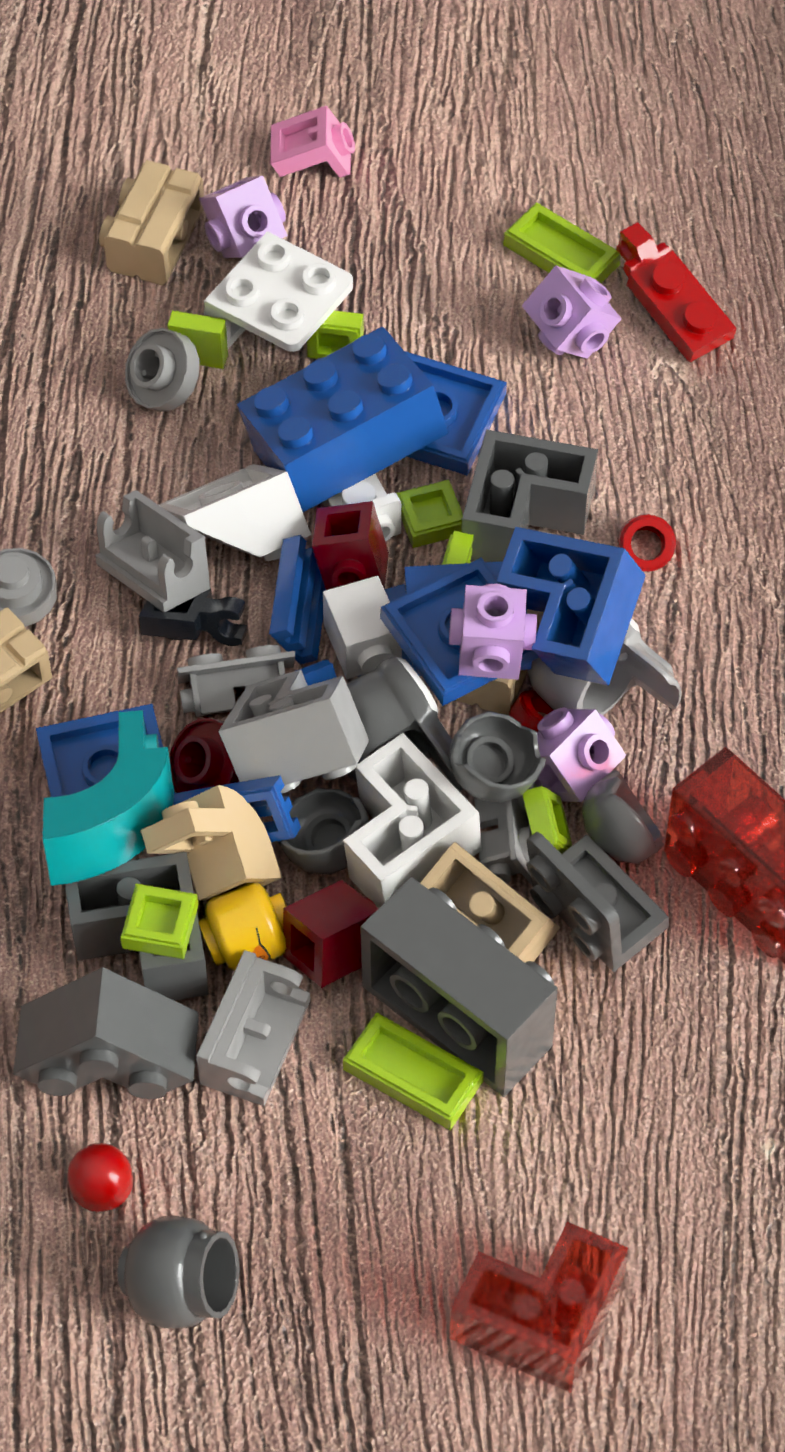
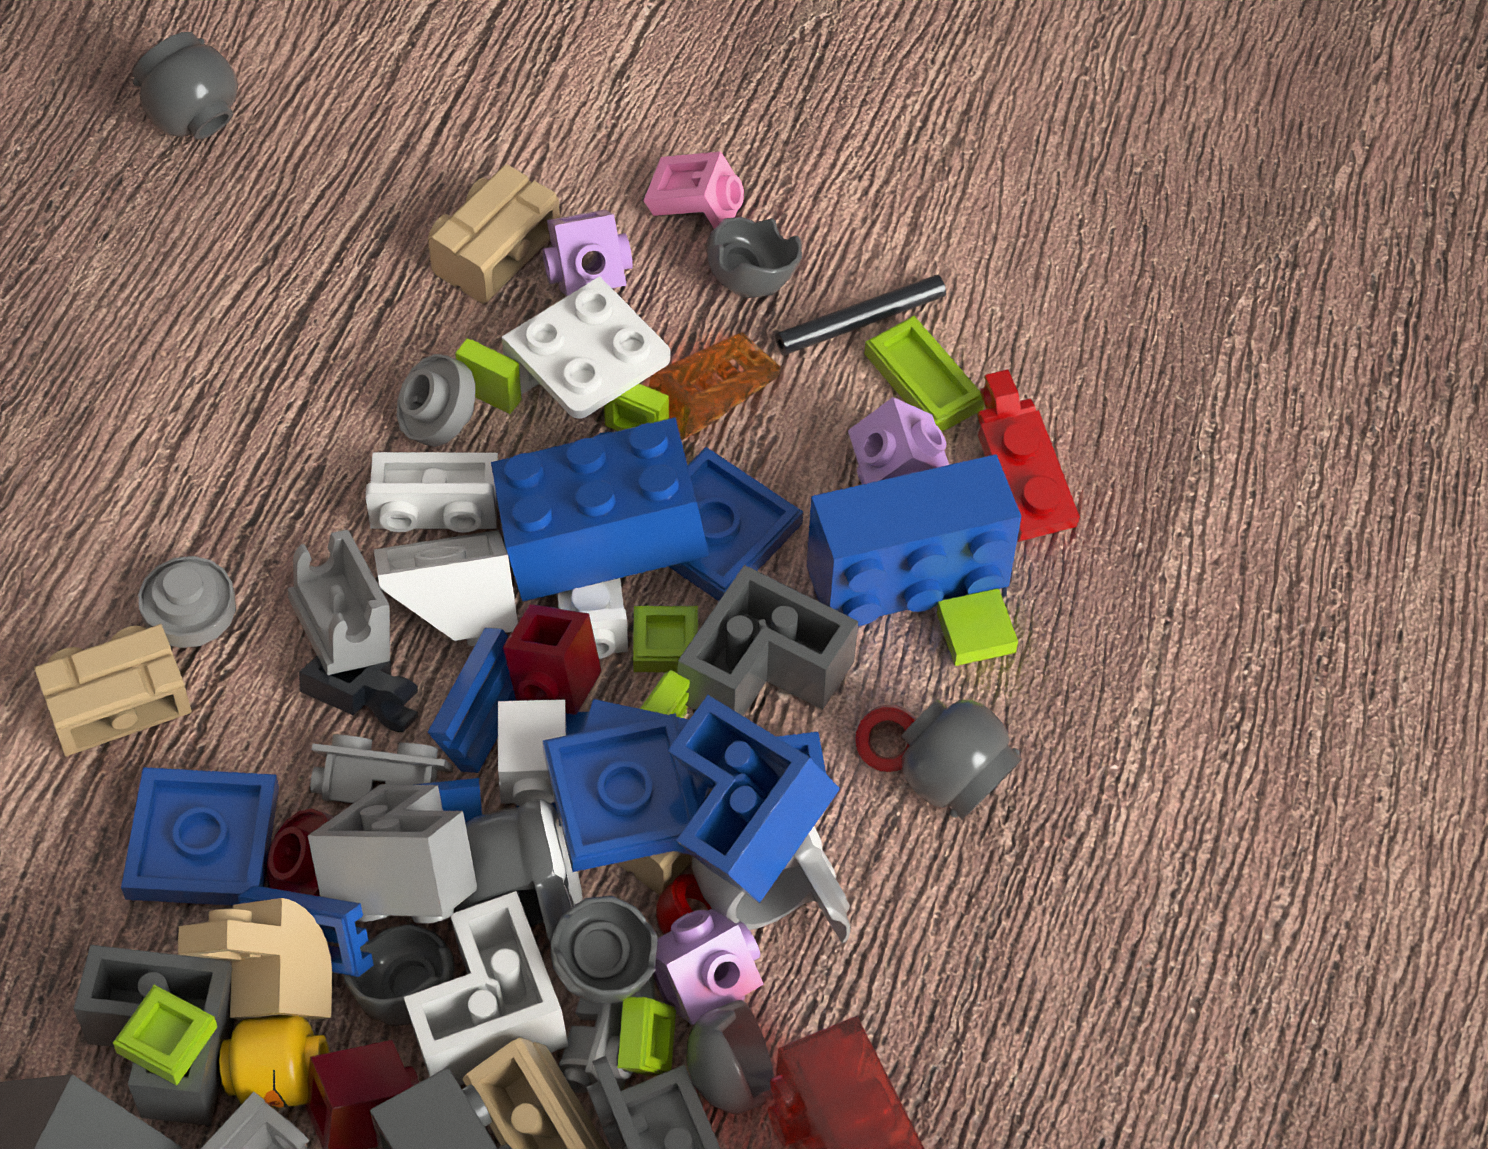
camera: 15 degrees right, 0 degrees up
teal arch [43,710,174,886] -> none
lavender brick [449,584,537,680] -> none
none -> white bracket [366,452,498,532]
none -> clear orange slope [648,332,781,440]
none -> dark grey hair [706,217,802,298]
none -> black piece [775,274,946,356]
none -> blue brick [806,454,1021,626]
none -> dark grey piece [901,699,1022,820]
none -> lime tile [936,588,1018,666]

